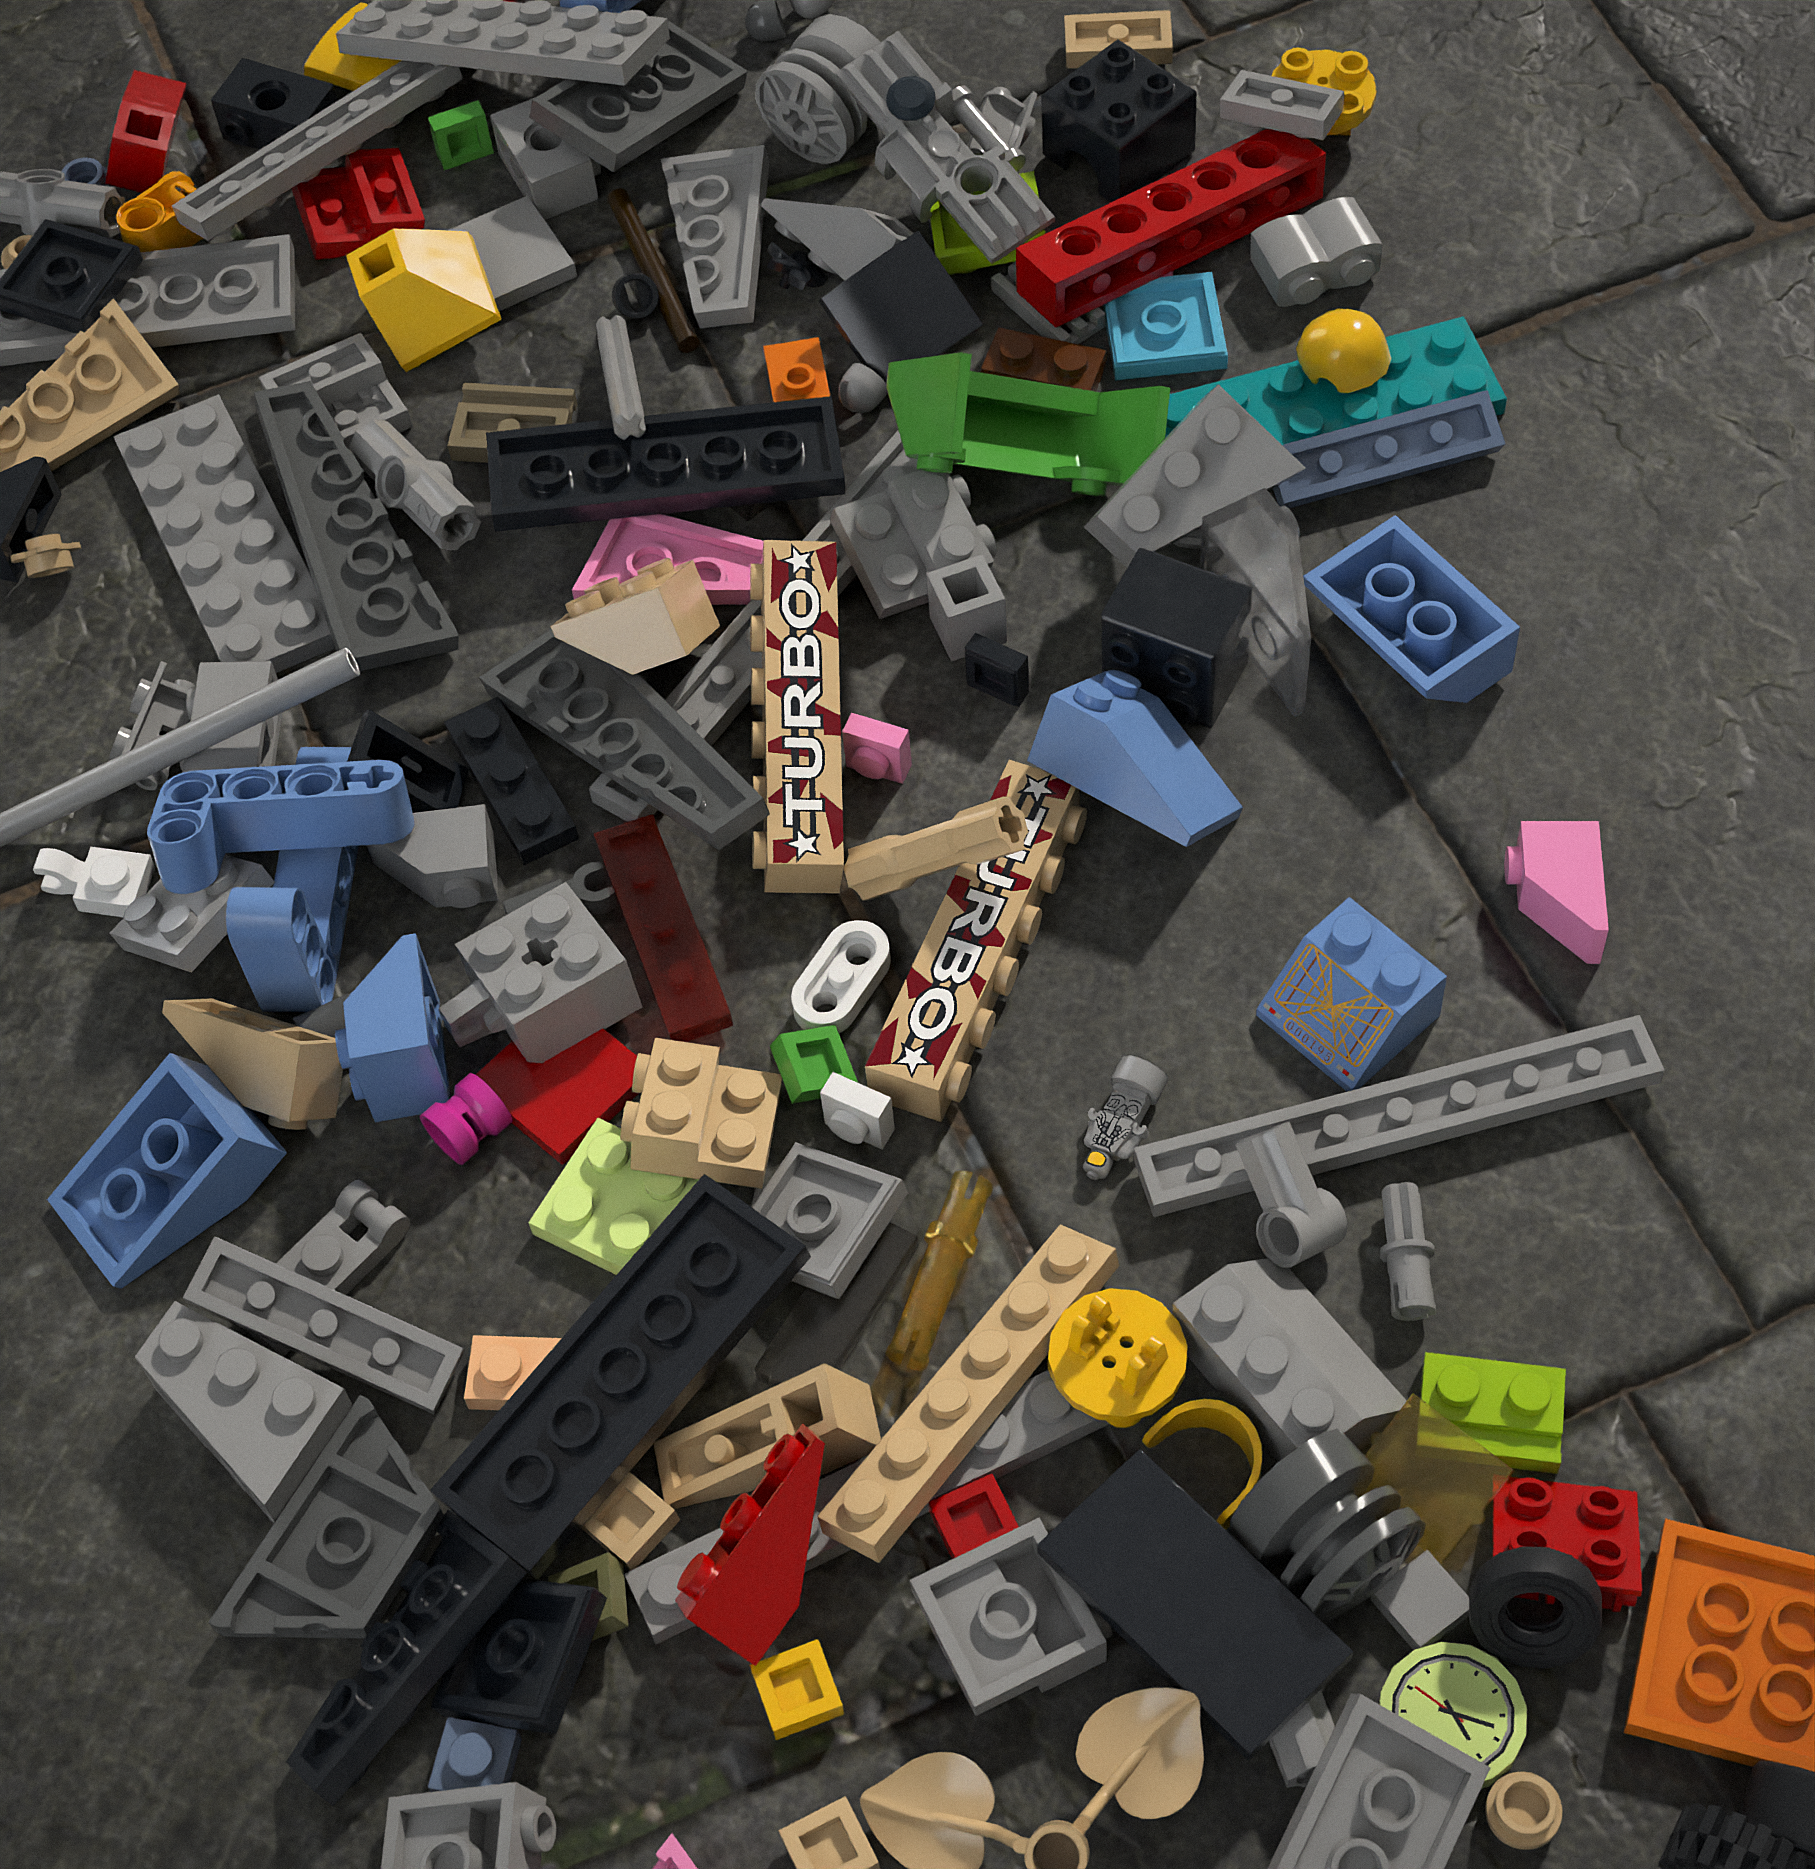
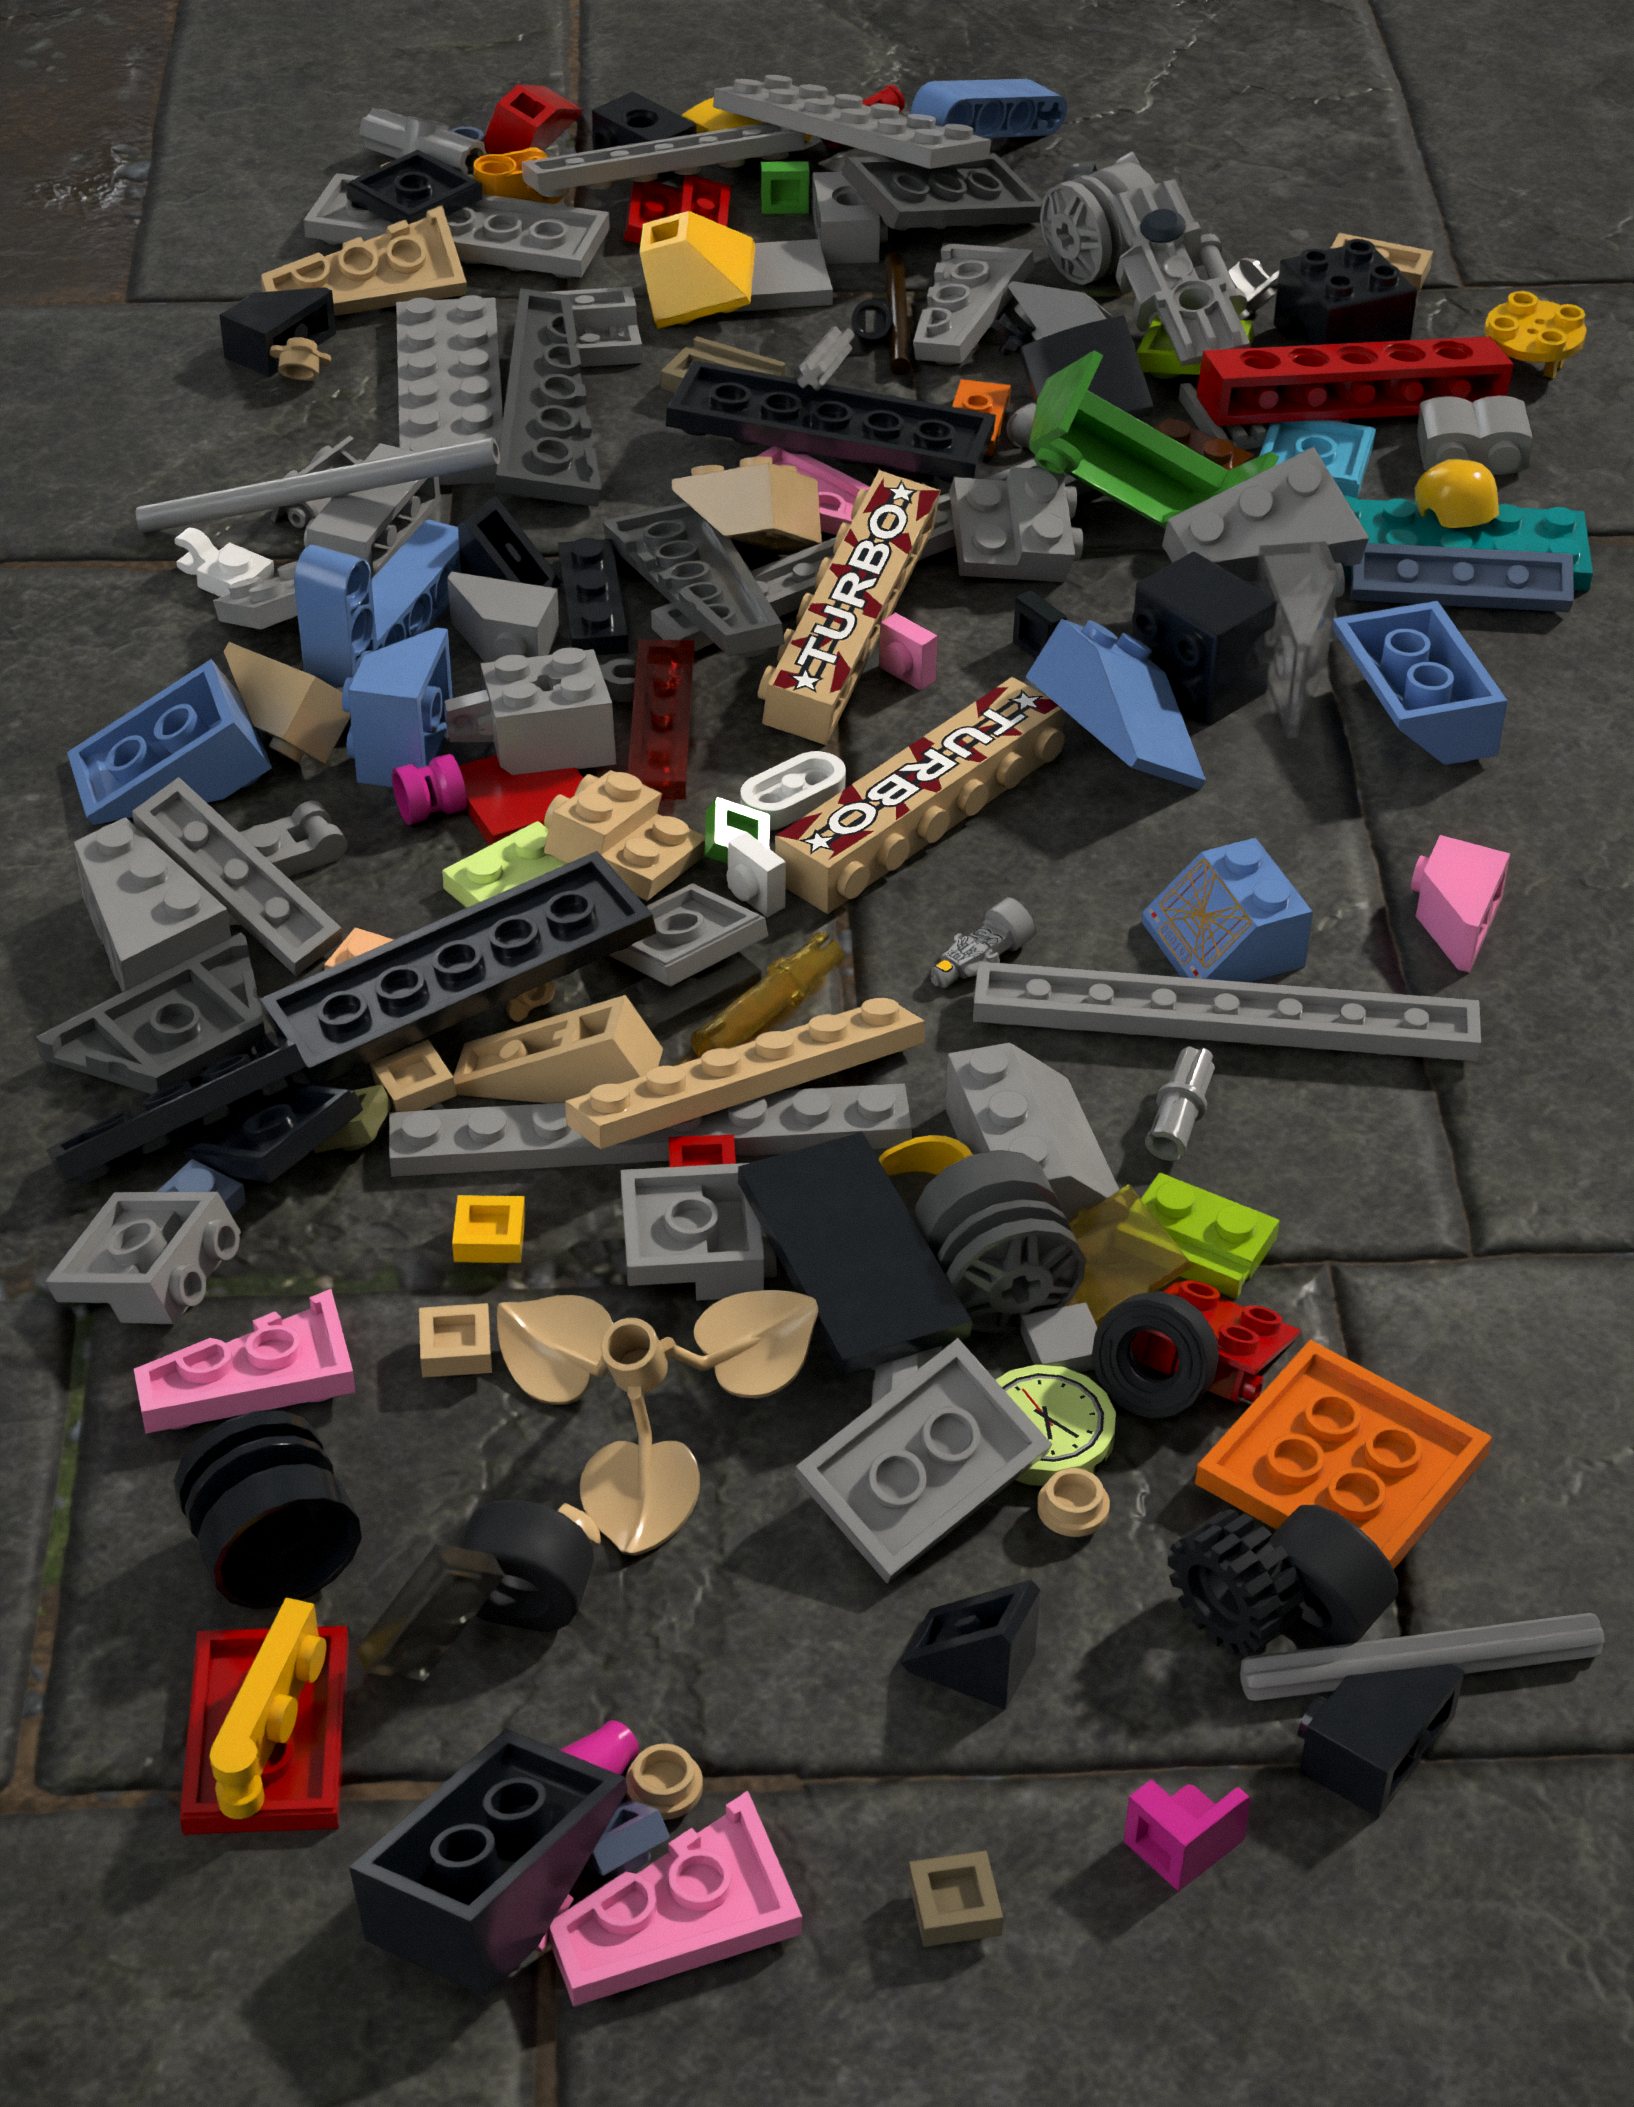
camera: 15 degrees right, 15 degrees down
medium blue beam [147,760,415,894] -> none
light grey piece [349,419,481,550] -> none
red slope [675,1423,825,1666] -> none
tan axle [844,797,1029,901] -> none
light grey brick [926,554,1007,662] -> none
yellow plate [1048,1288,1188,1428] -> none
light grey plate [1220,70,1344,140] -> none
light grey piece [1235,1122,1347,1268] -> none

